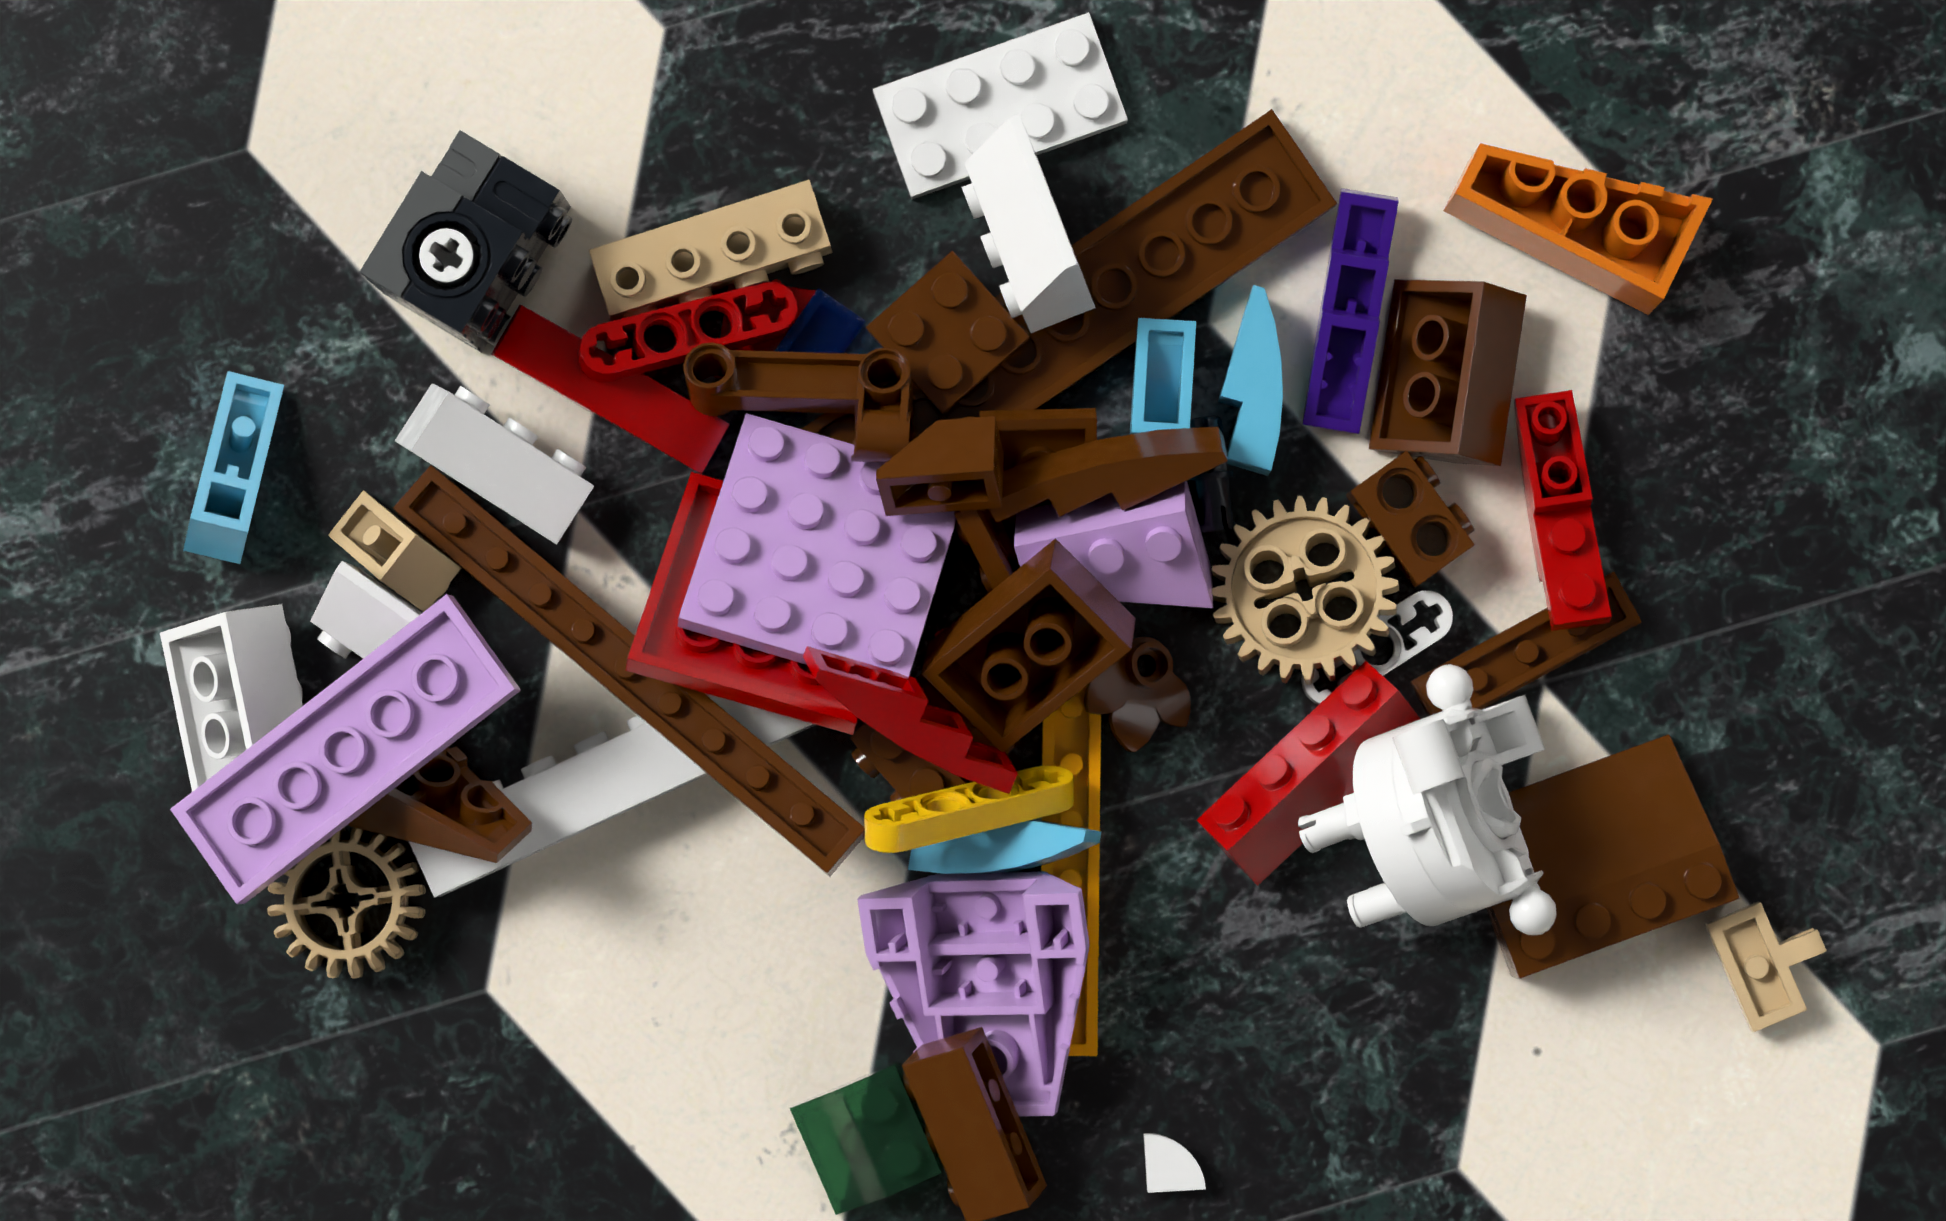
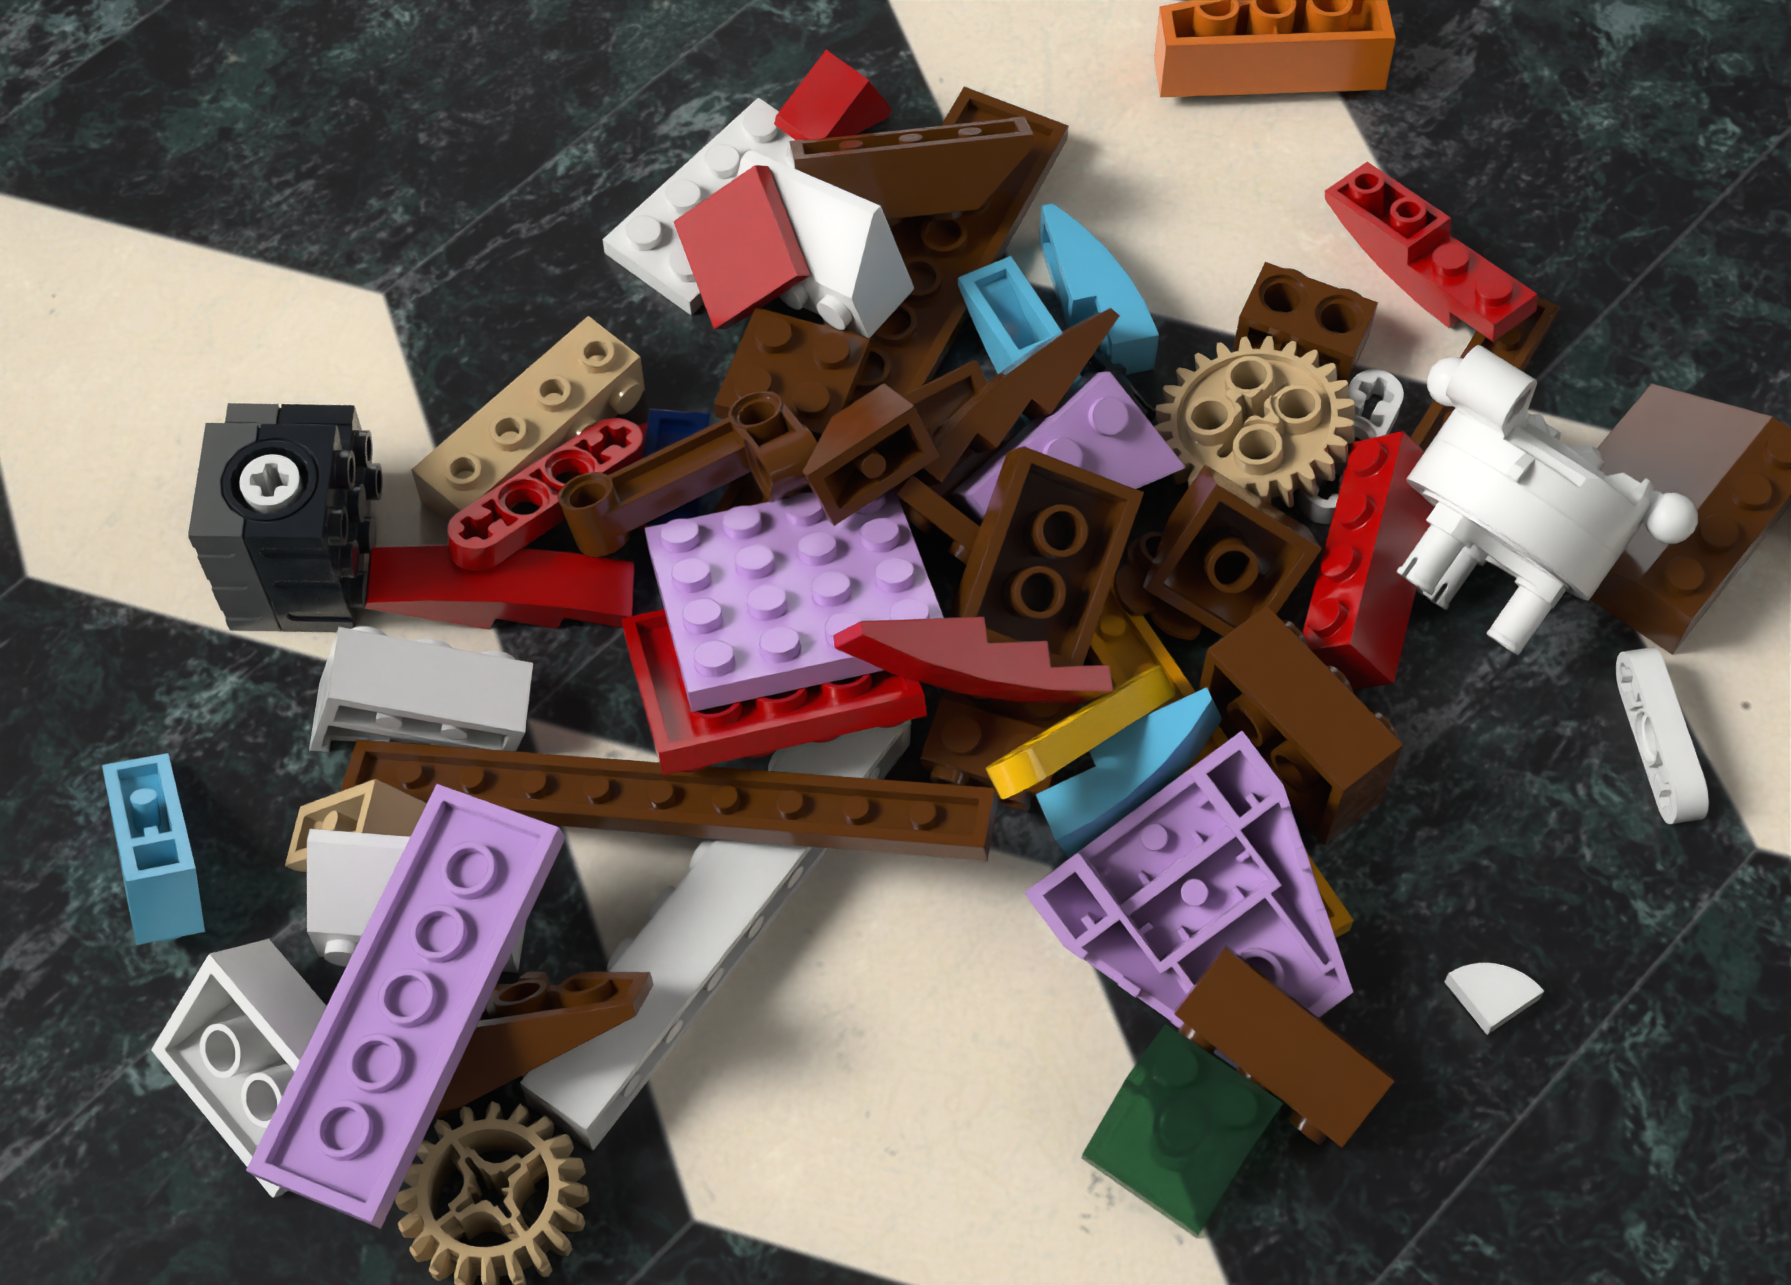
camera: 35 degrees left, 25 degrees down
dark purple slope [1302,188,1399,434] -> none
reddish brown slope [1369,279,1527,466] -> none
none -> tile [673,165,811,329]
none -> red slope [774,50,892,140]
none -> reddish brown wedge [789,116,1034,226]
none -> reddish brown slope [1143,464,1322,637]
none -> reddish brown brick [1198,606,1403,846]
none -> white beam [1616,647,1709,824]

